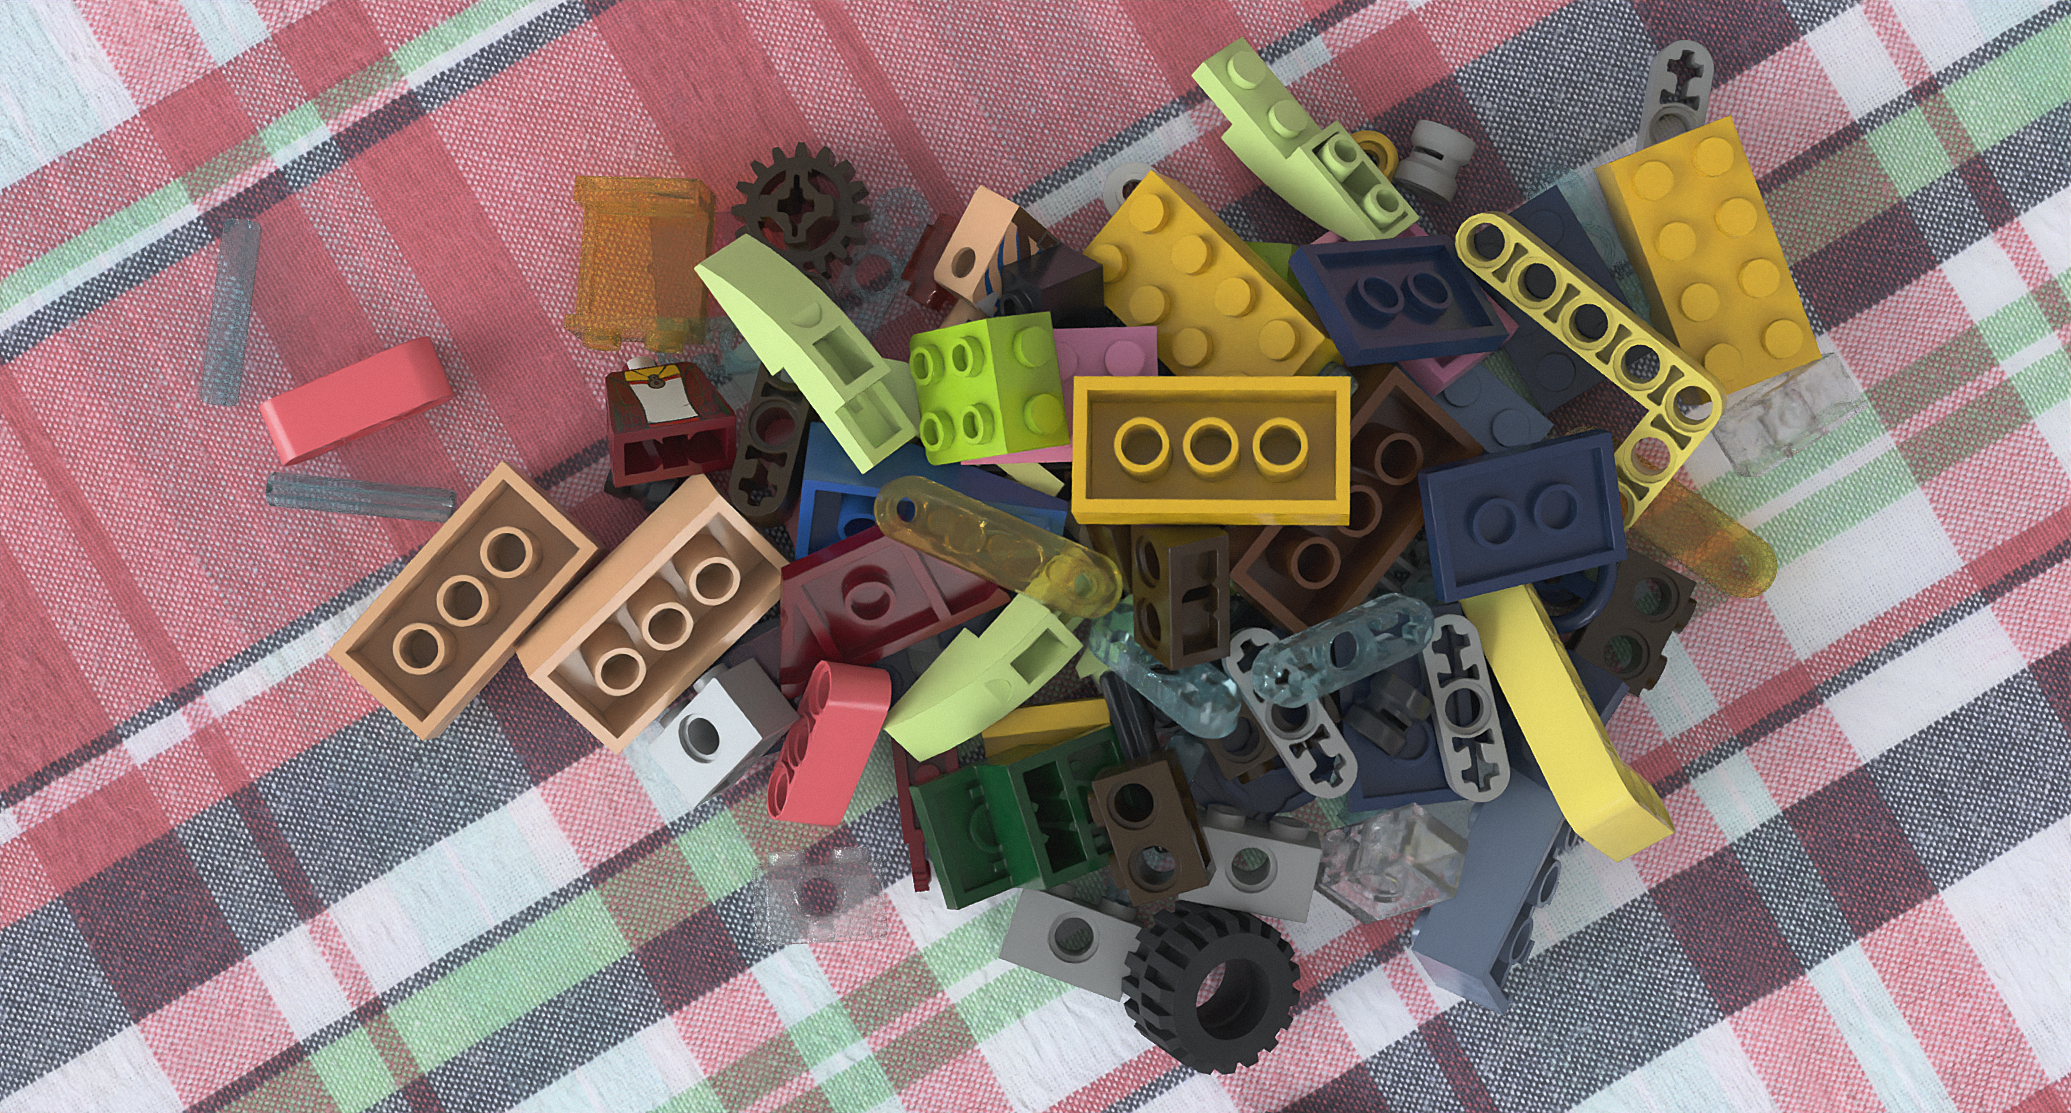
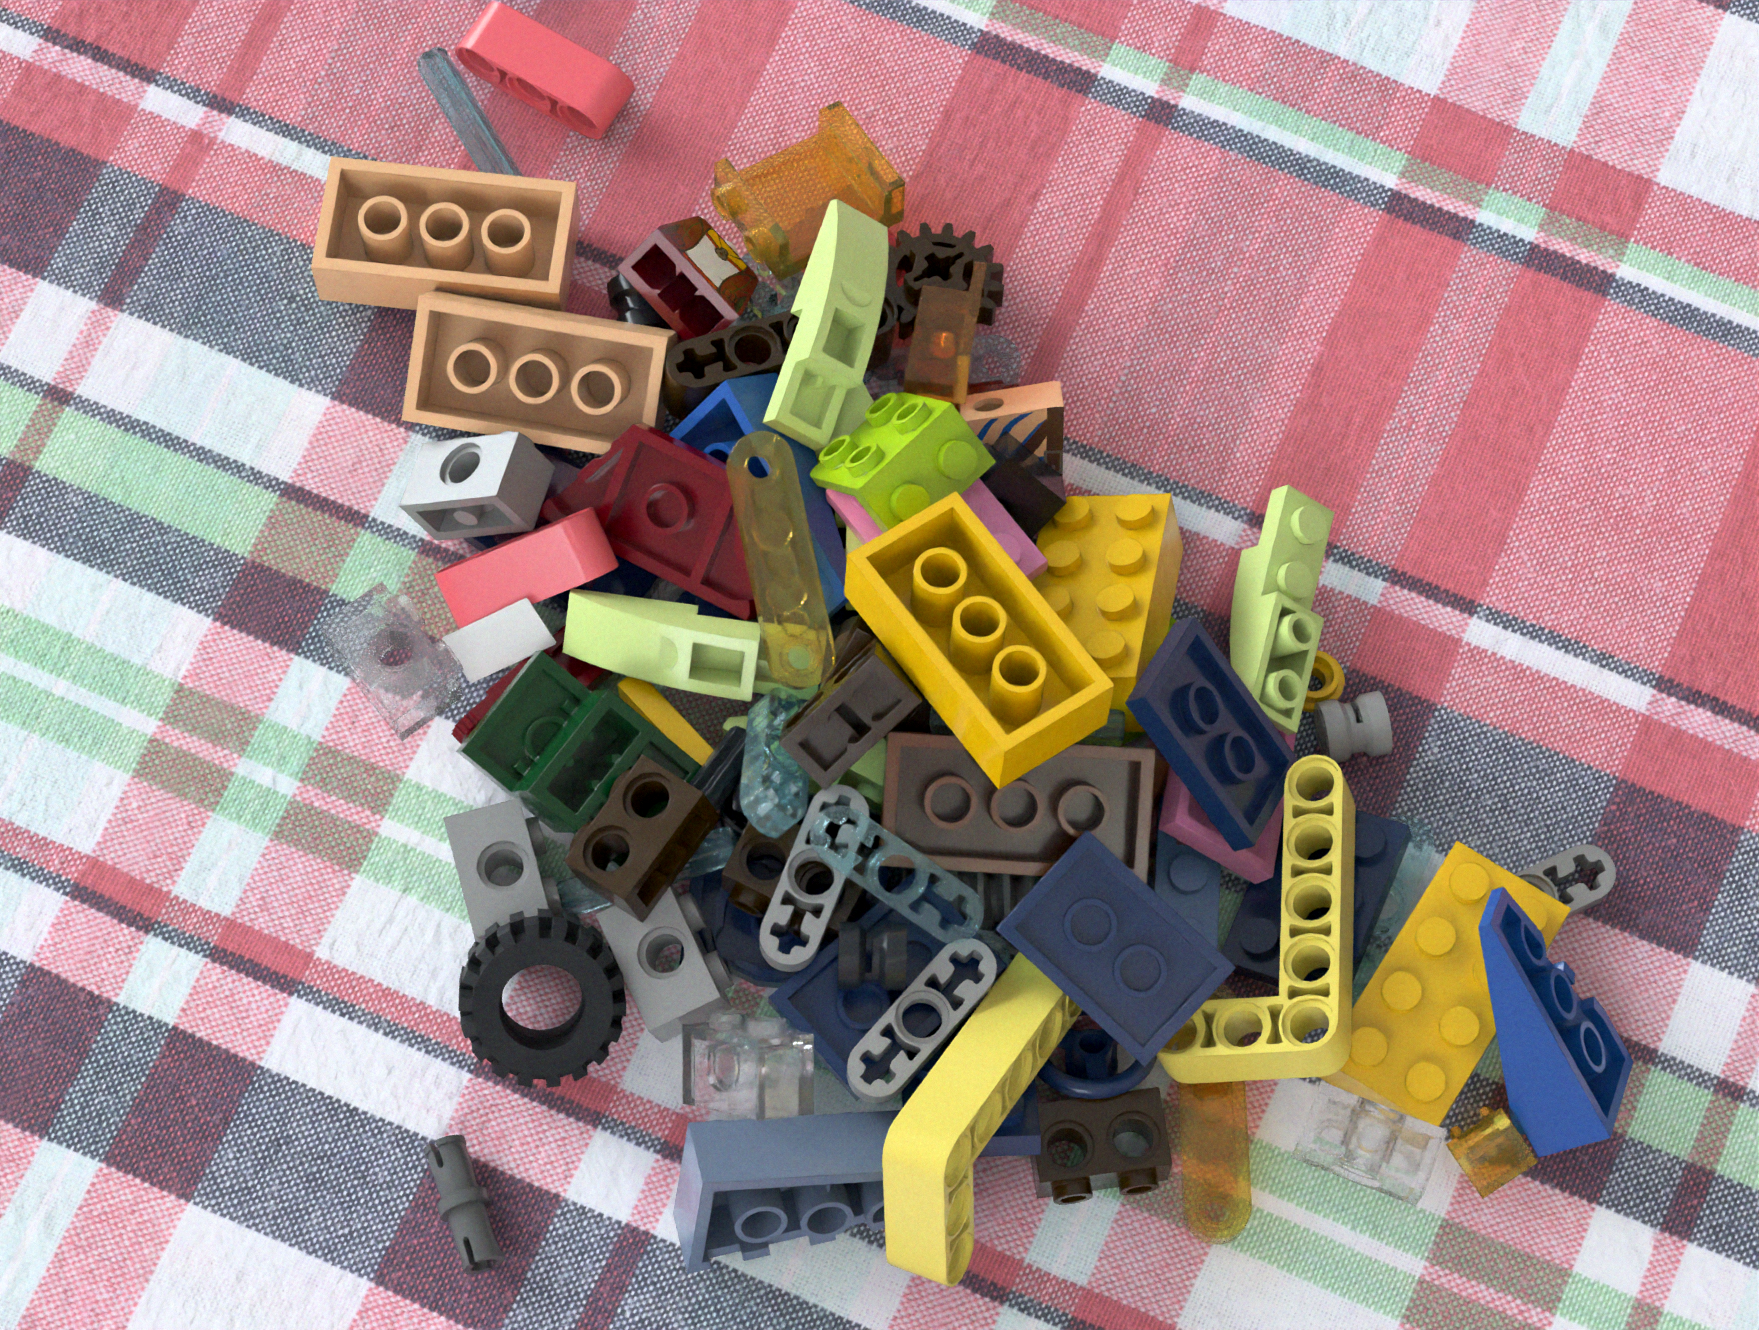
camera: 50 degrees right, 20 degrees down
none -> white sticker [442,598,556,683]
none -> clear orange panel [903,261,987,404]
none -> clear yellow tile [1445,1106,1538,1199]
none -> blue wedge [1478,887,1634,1157]

